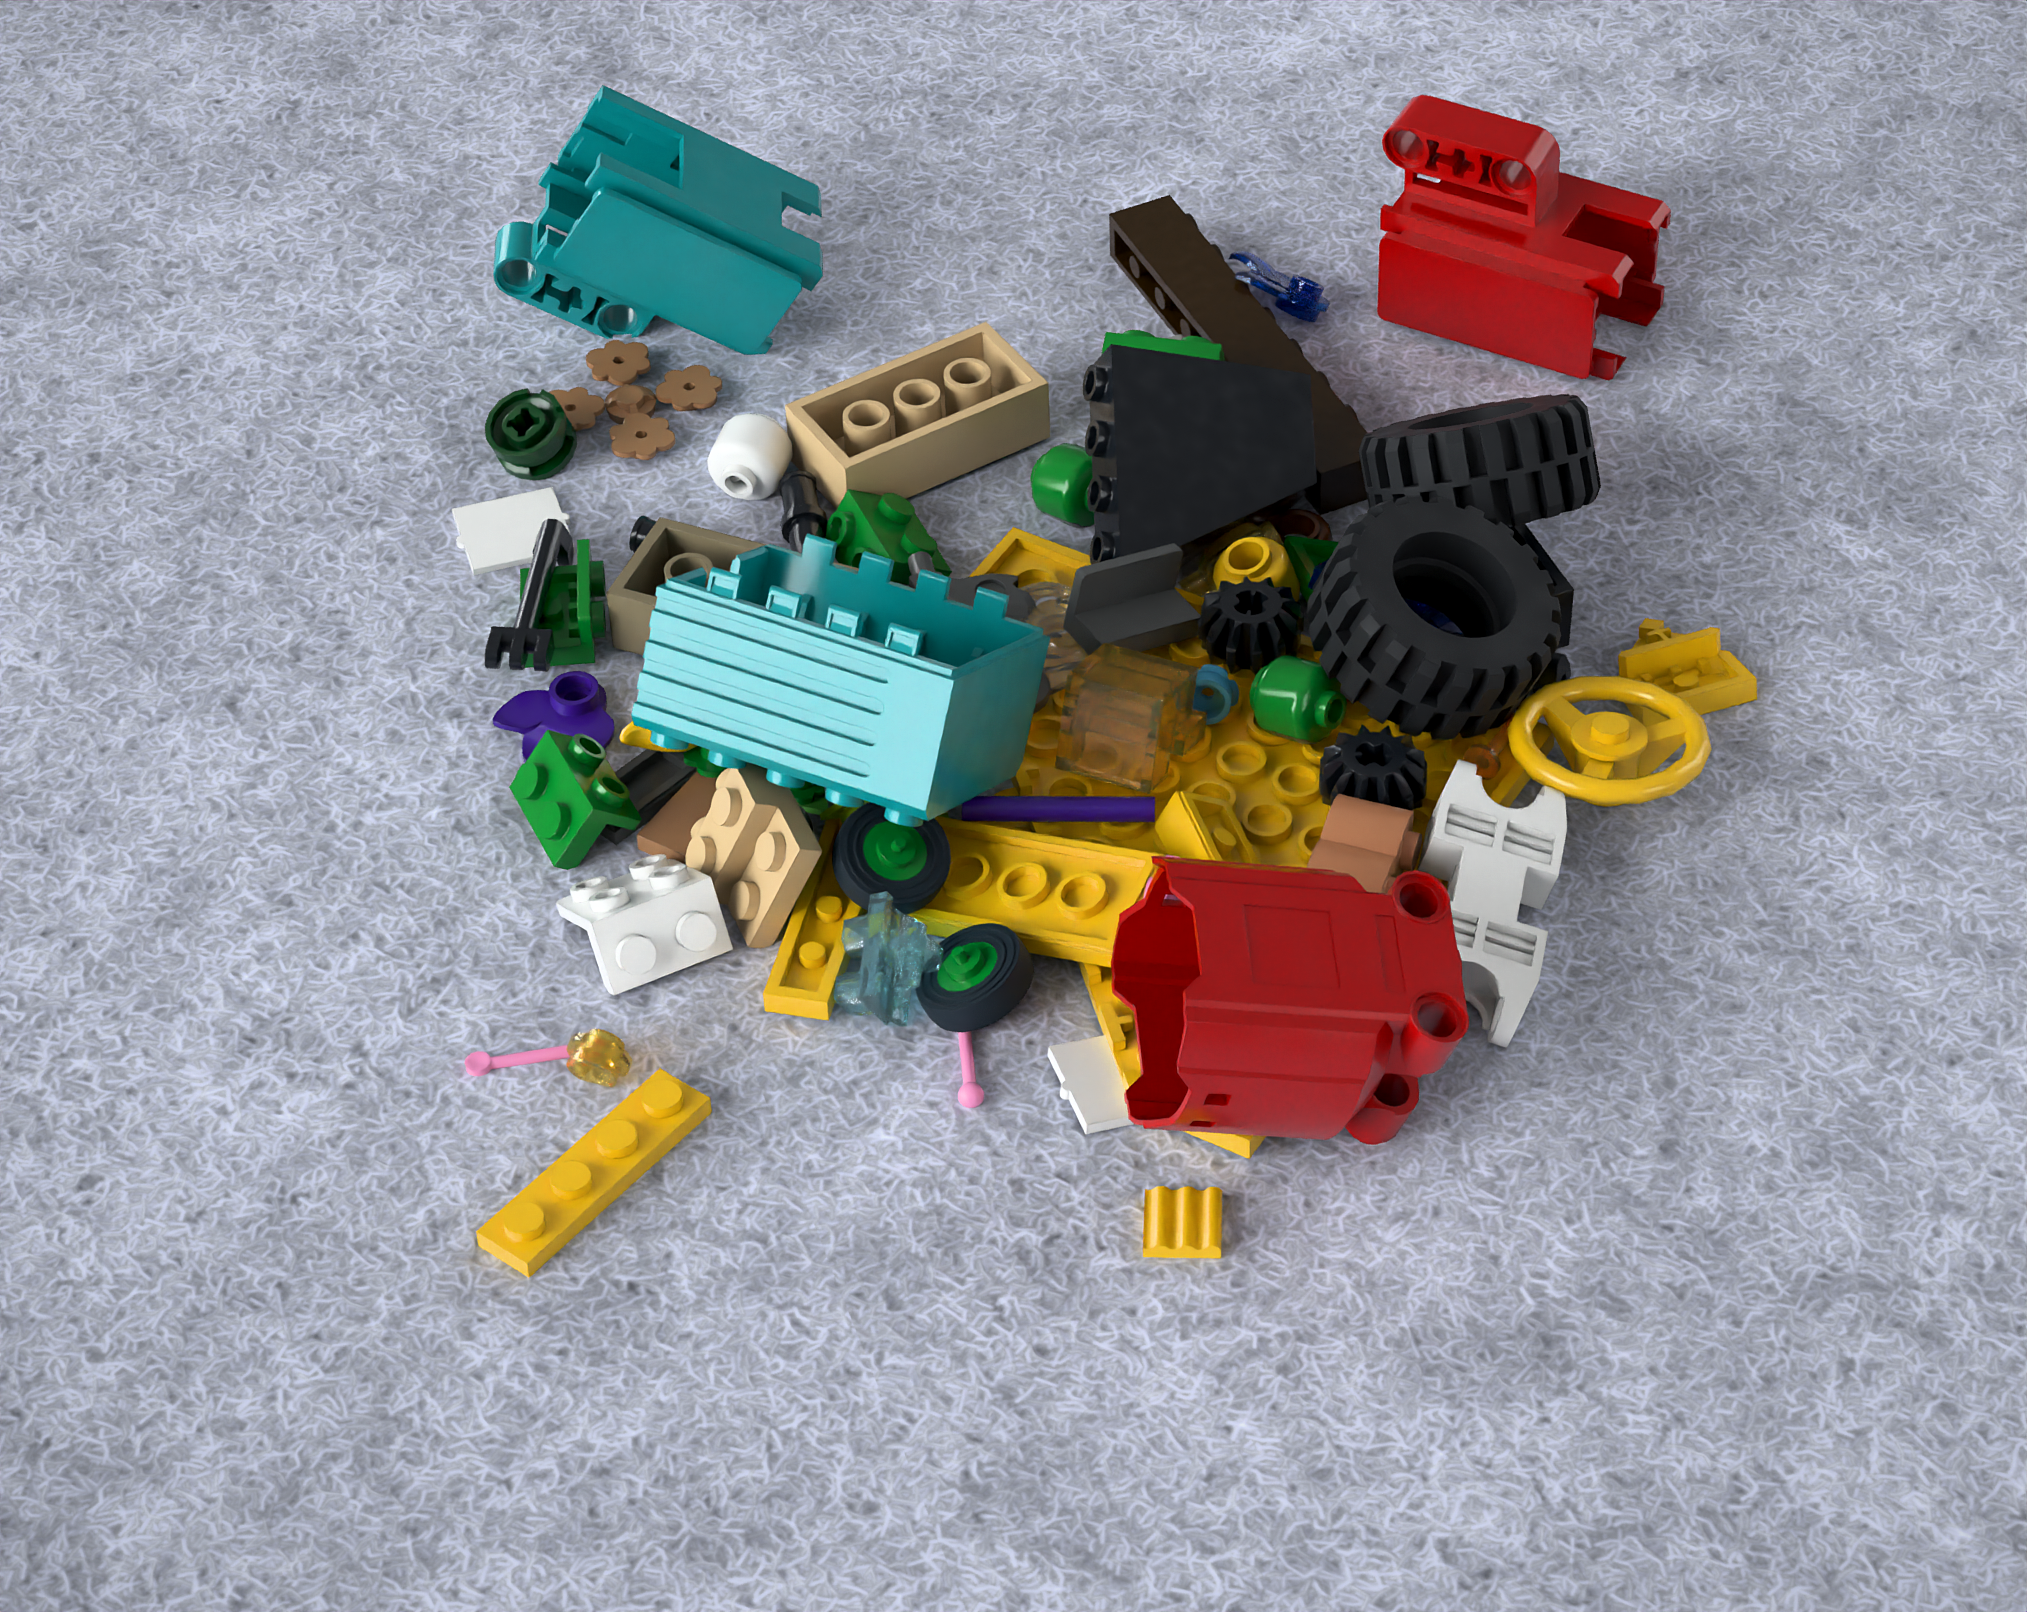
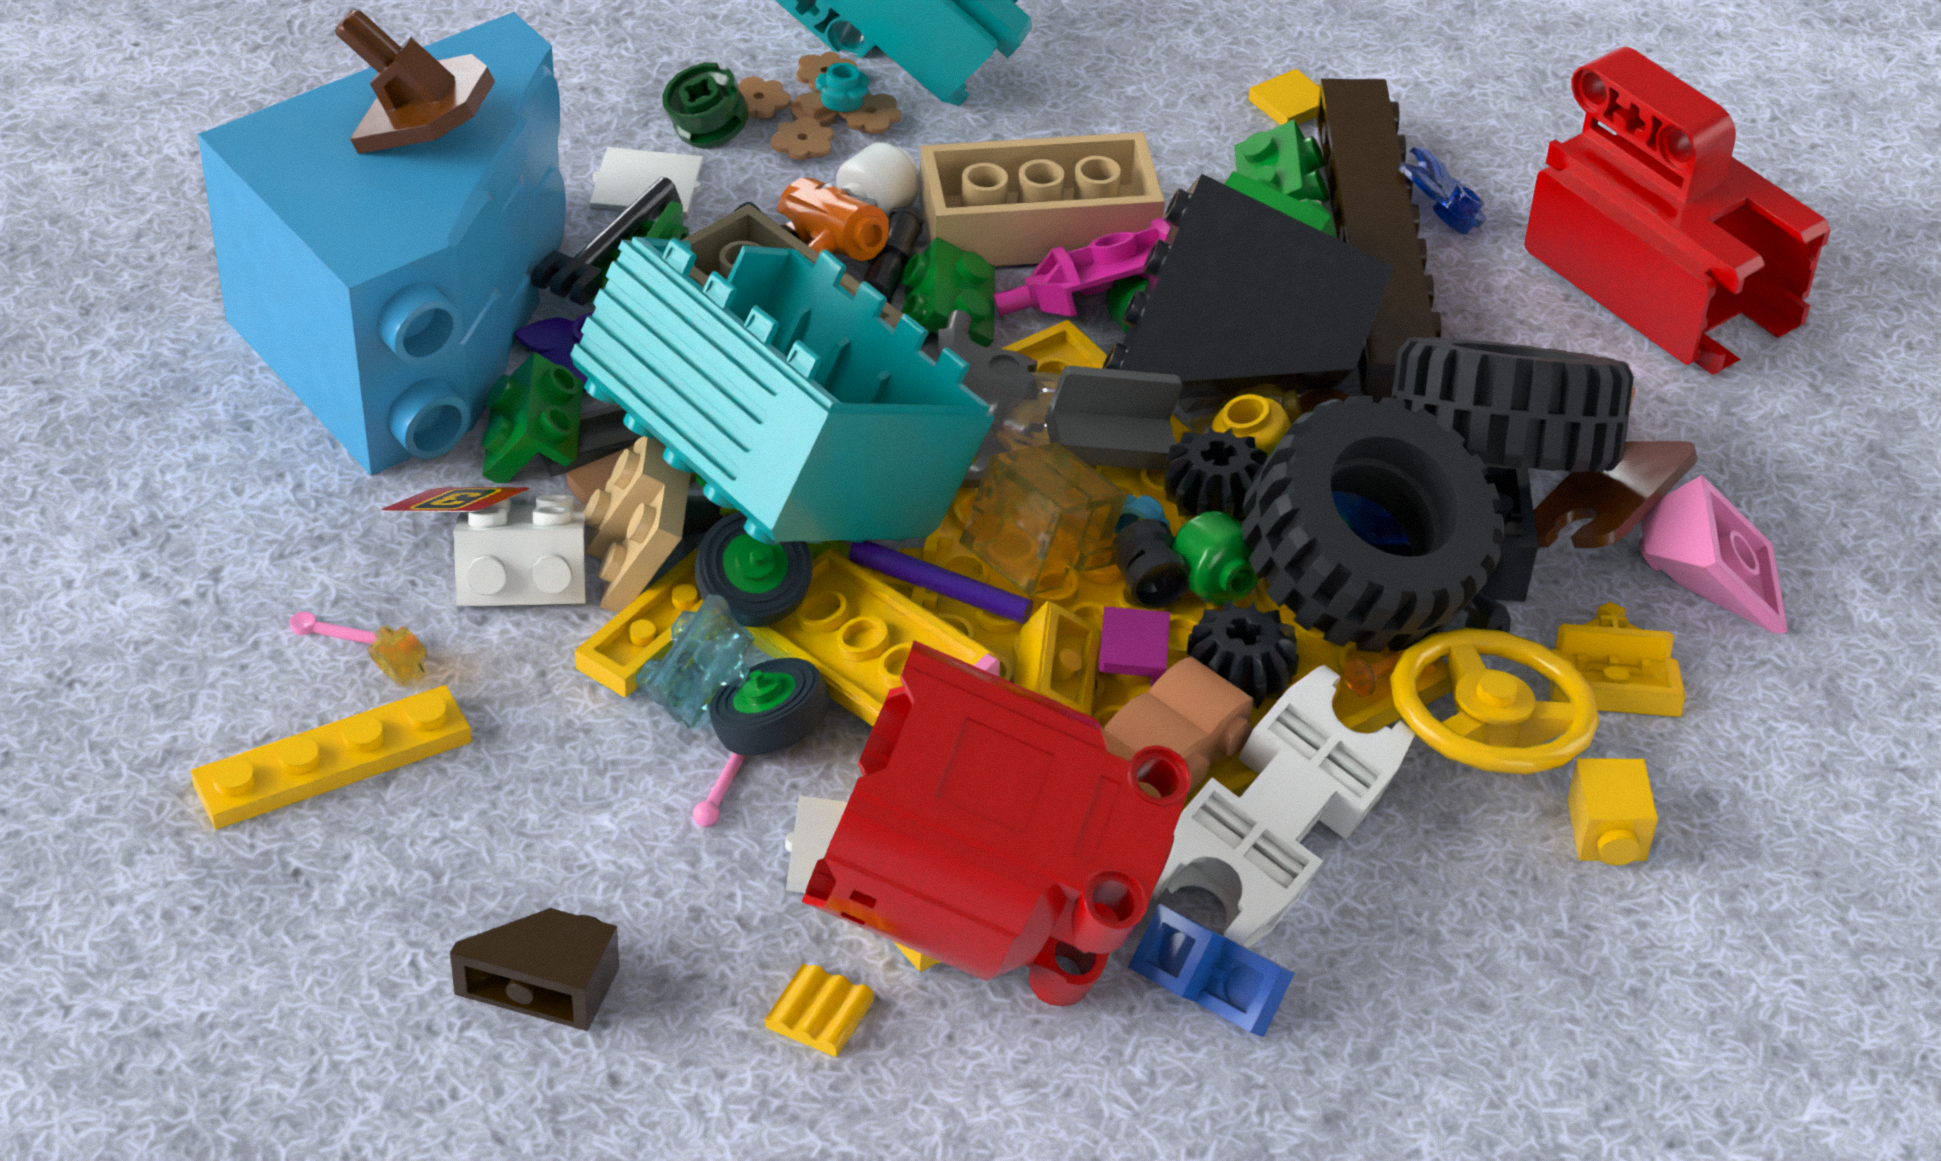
camera: 20 degrees right, 0 degrees up
none -> dark azure slope [198,12,566,475]
none -> reddish brown piece [335,9,495,154]
none -> sticker [381,487,530,512]
none -> dark brown slope [450,908,620,1031]
none -> orange piece [777,178,889,262]
none -> teal plate [815,62,869,112]
none -> dark pink plate [993,217,1171,317]
none -> magenta panel [1099,606,1170,689]
none -> black wheel [1111,519,1190,609]
none -> blue slope [1128,904,1295,1037]
none -> green bracket [1234,120,1329,206]
none -> yellow piece [1248,69,1320,125]
none -> reddish brown piece [1534,441,1698,548]
none -> yellow brick [1567,758,1658,866]
none -> bright pink slope [1639,475,1788,634]

